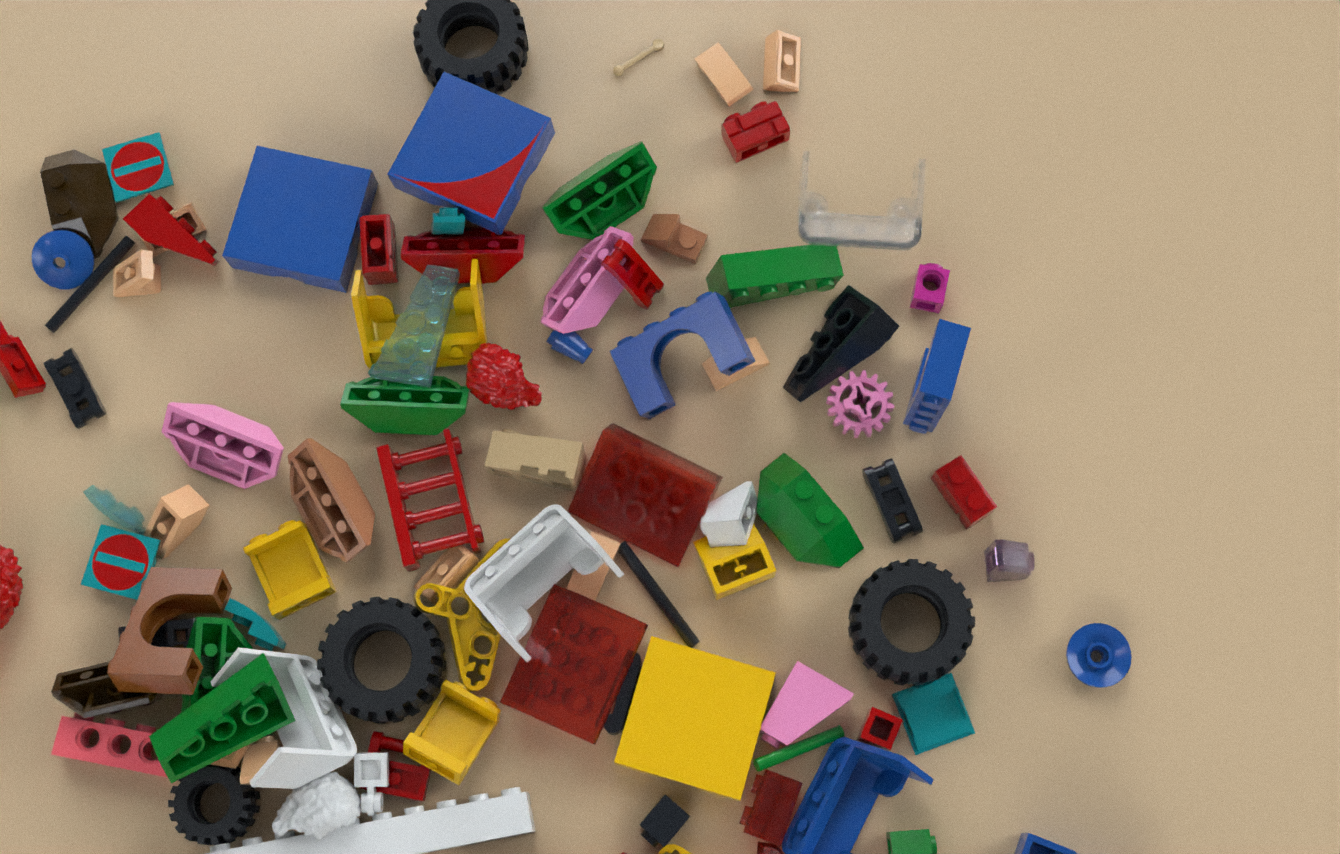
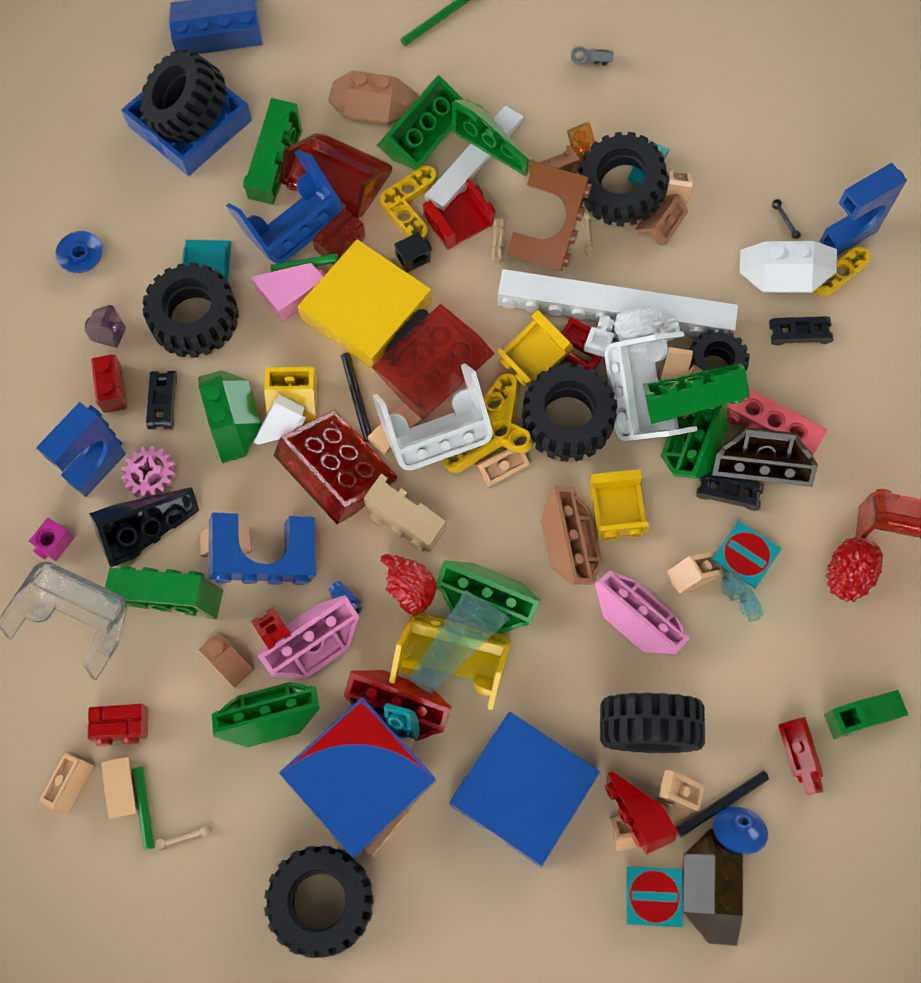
camera: 160 degrees left, 5 degrees down
black plate [44,348,107,429] -> none
dark orange arch [107,567,232,695] -> none
teal slope [224,598,286,651] -> none
red brick [360,214,398,285] -> none
red fence [376,428,485,572] -> none
red brick [856,707,903,751] -> none
none -> green bar [132,767,155,850]
none -> black tyre [600,692,705,753]

